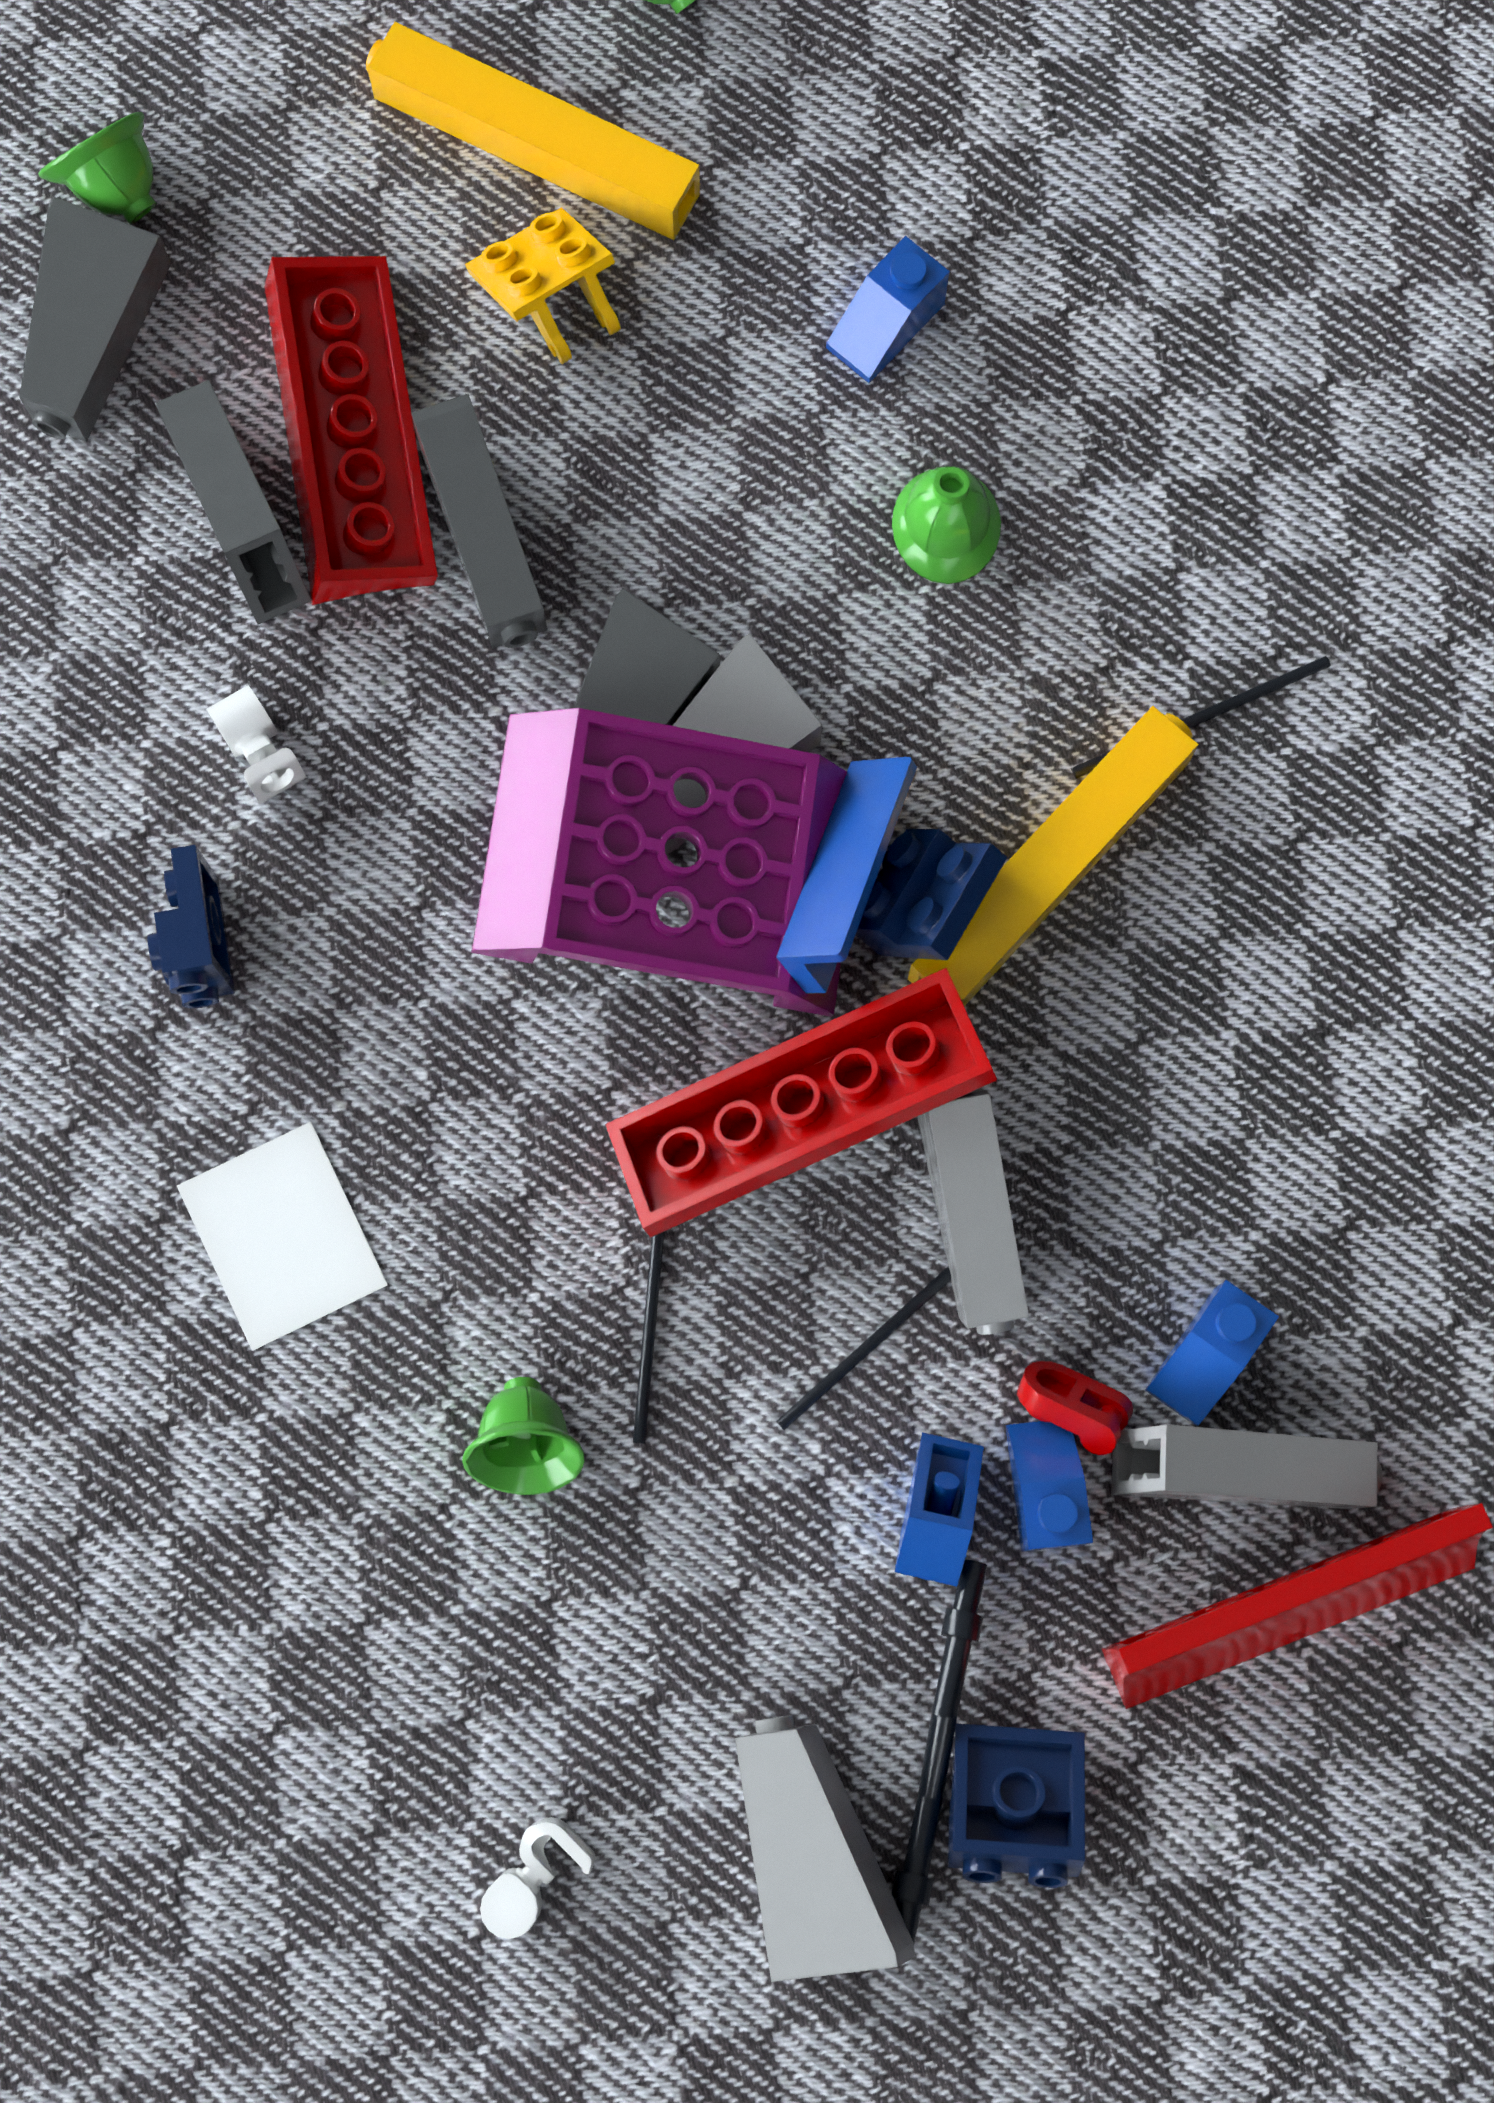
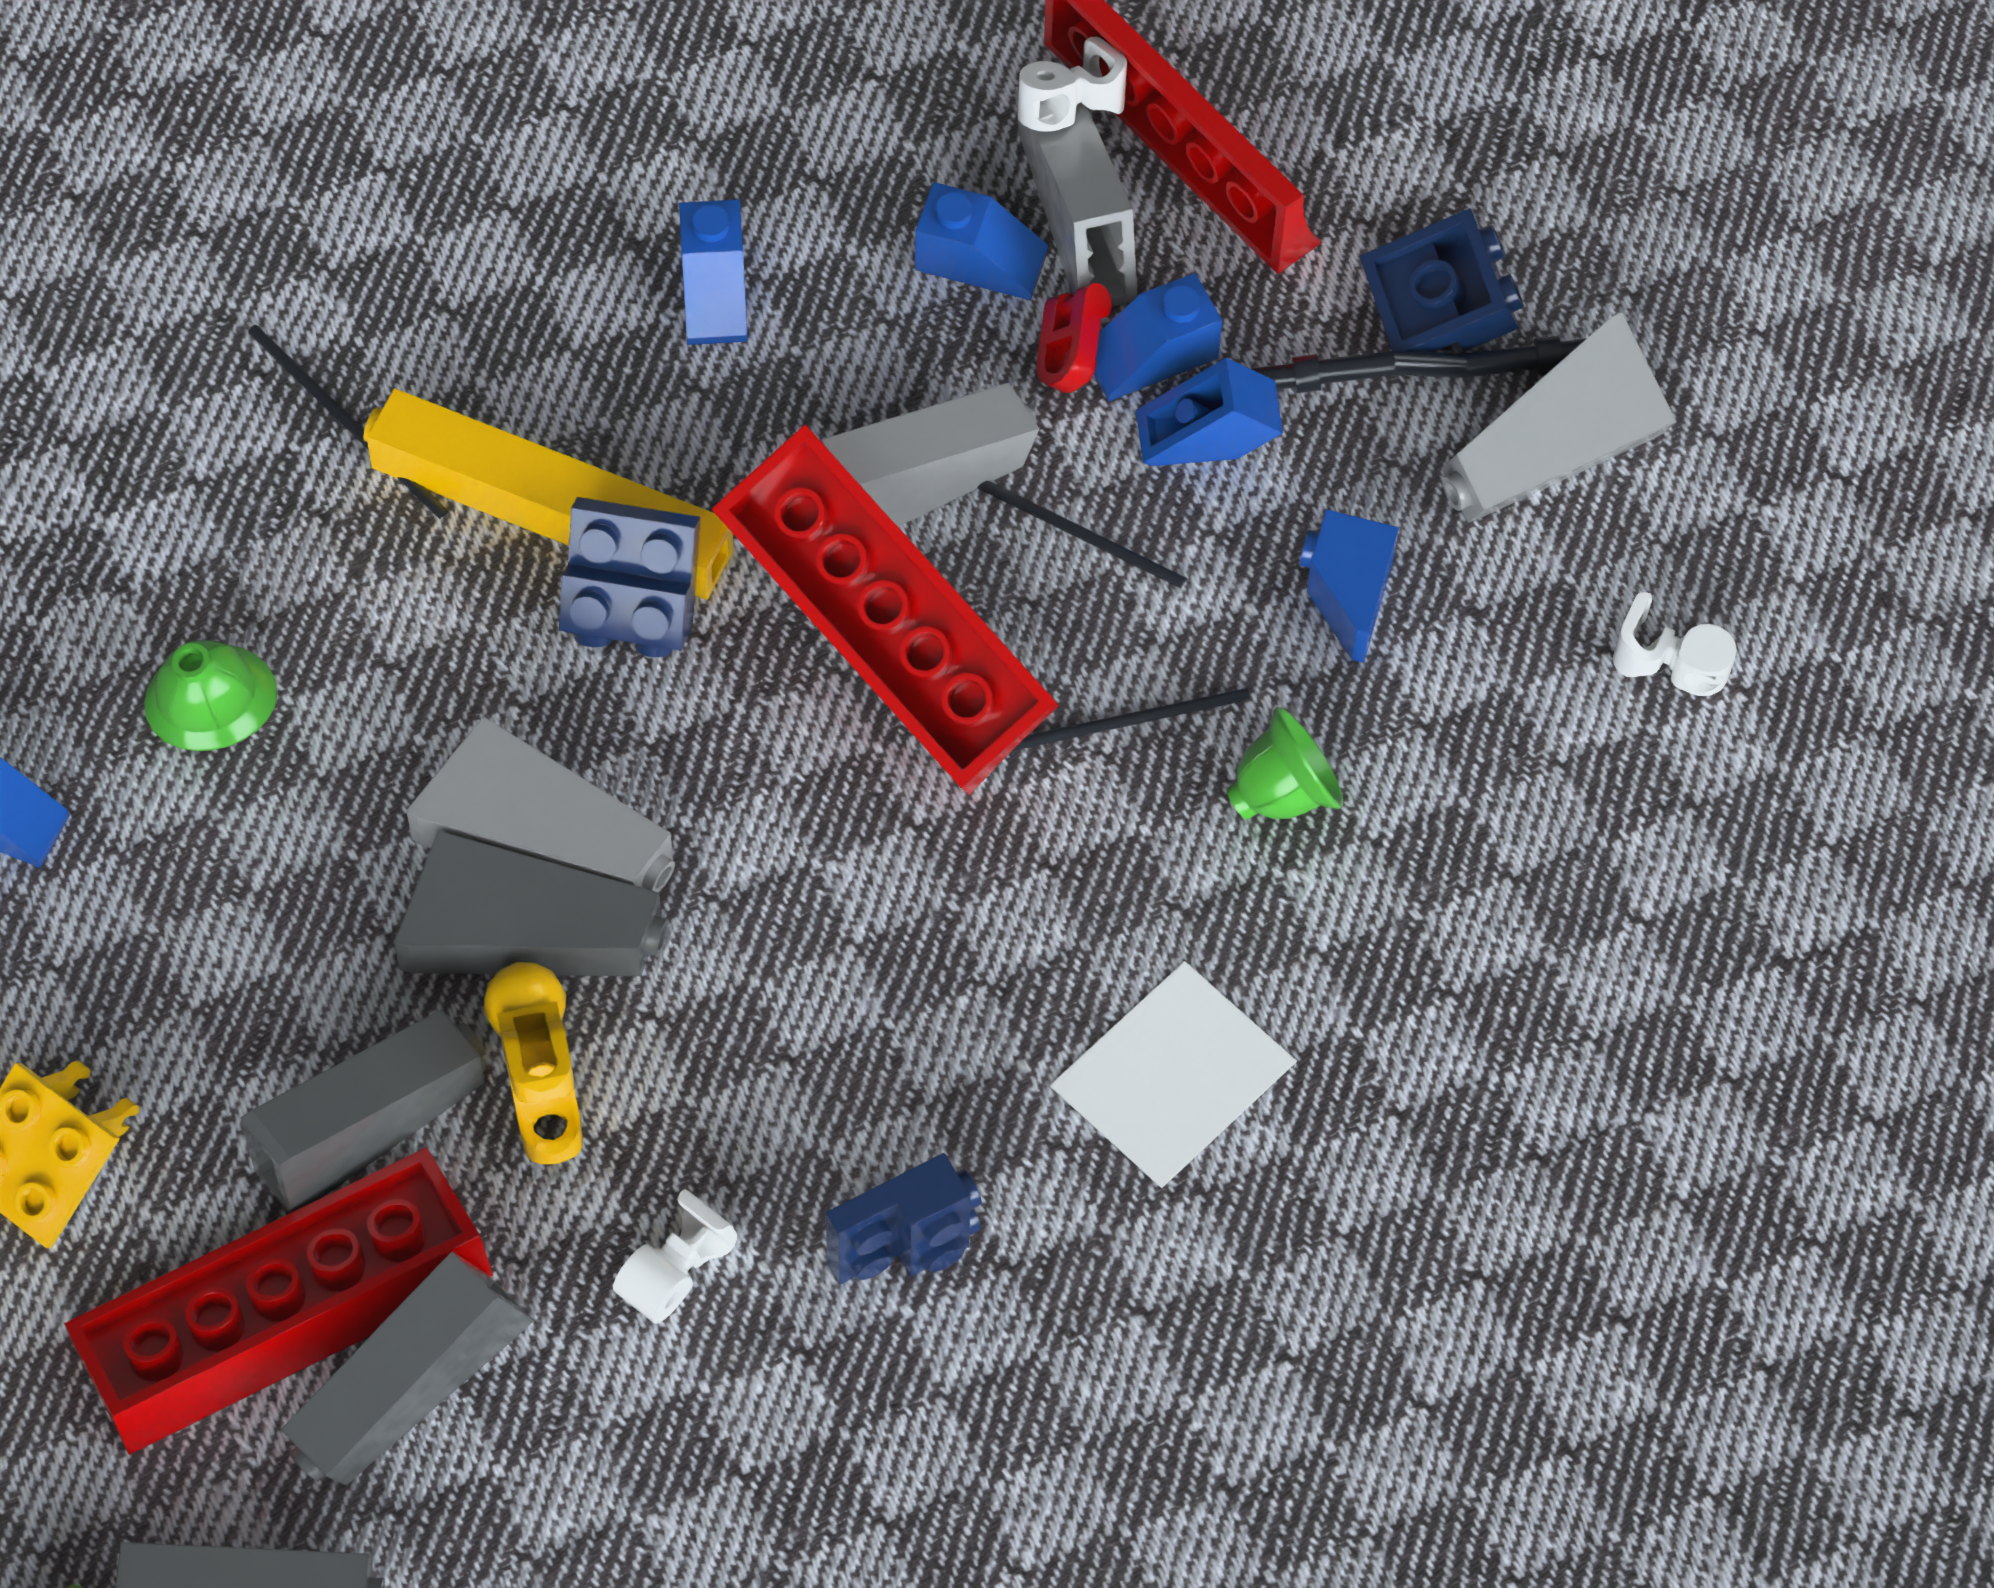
camera: 110 degrees left, 15 degrees down
magenta slope [471,708,847,1017] -> none
panel [776,757,917,994] -> none
none -> yellow piece [484,962,583,1165]
none -> slope [679,199,748,345]
none -> white leg [1018,37,1127,131]
none -> blue slope [1300,509,1399,663]

